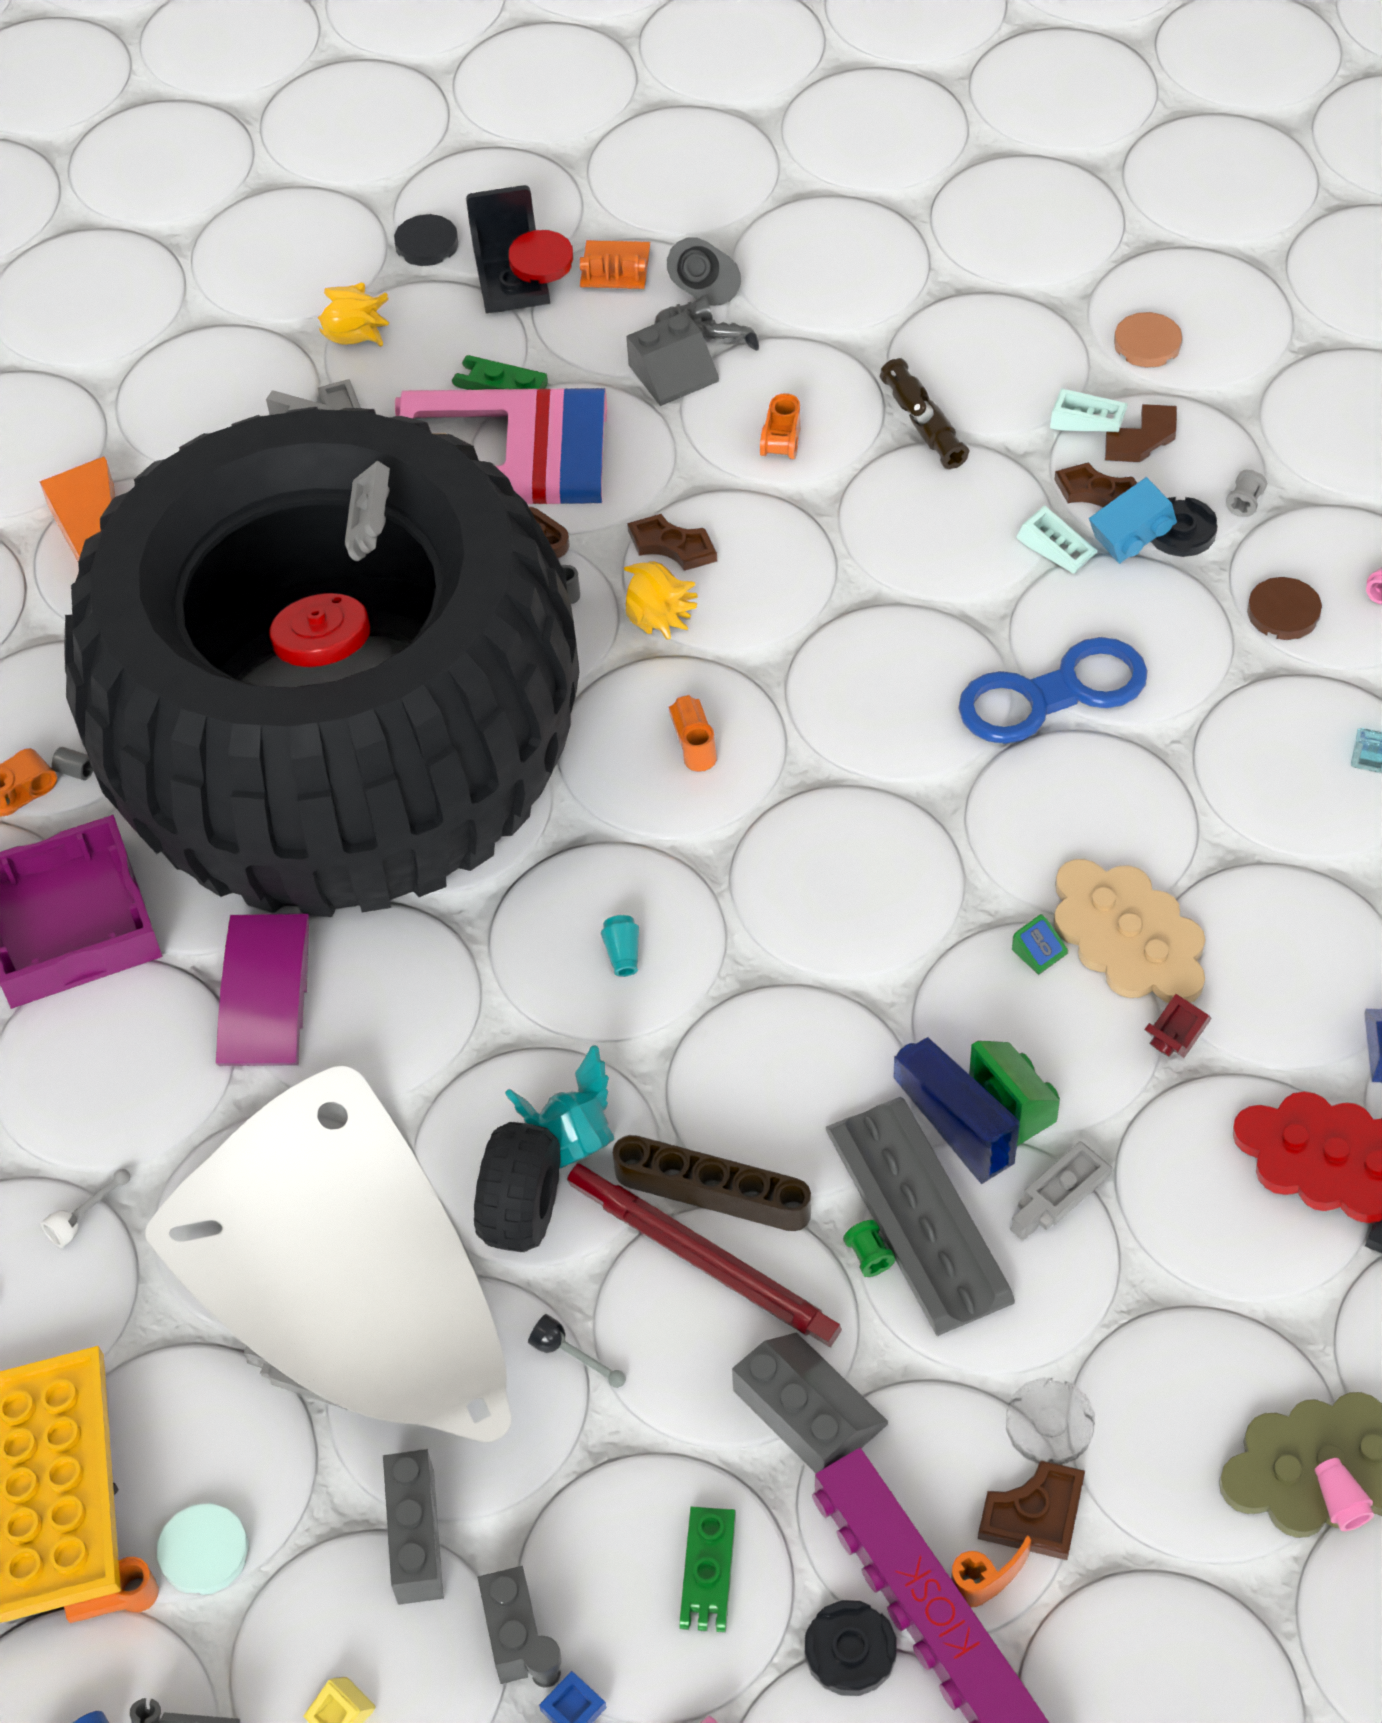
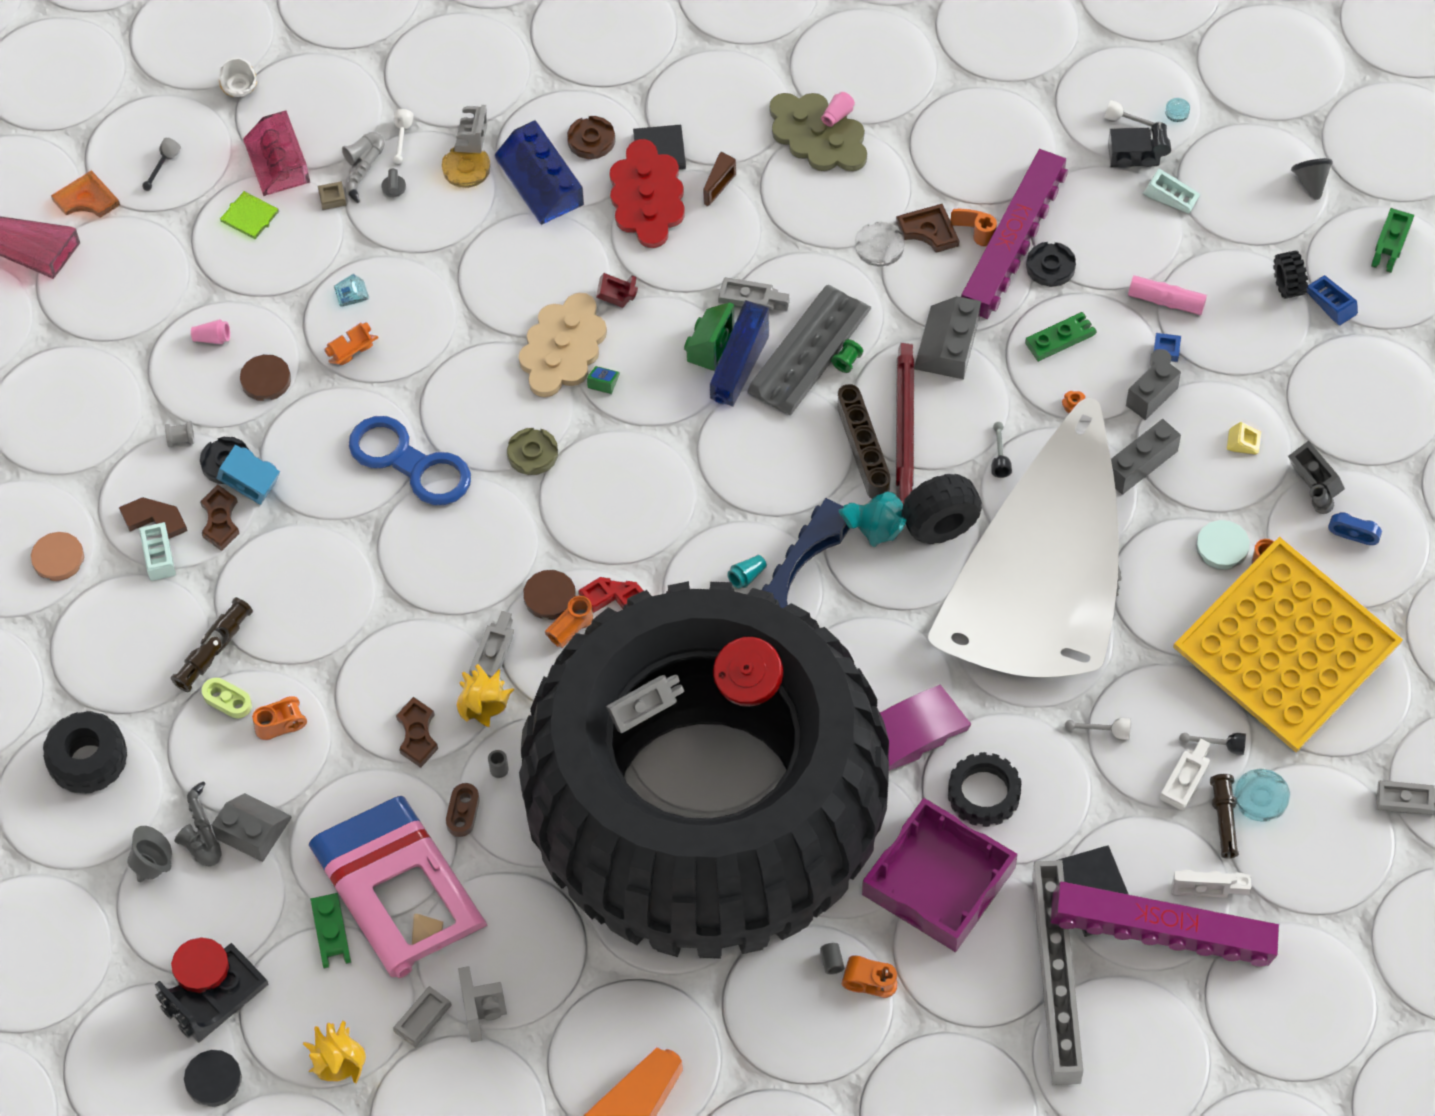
camera: 125 degrees left, 5 degrees up
orange hinge [580,240,650,289] -> none
light aqua slope [1016,505,1098,574] -> none
none -> black tyre [43,711,127,794]
none -> yellowish green plate [202,678,252,718]
none -> orange hinge [324,322,379,365]
none -> light grey hinge [469,611,514,678]
none -> olive tile [507,428,558,475]
none -> reddish brown tile [523,570,576,619]
none -> red tile [578,577,644,613]
none -> reddish brown slope [703,152,736,206]
none -> dark blue arch [762,498,850,608]
none -> black tyre [948,752,1022,827]
none -> orange plate [1062,391,1086,413]

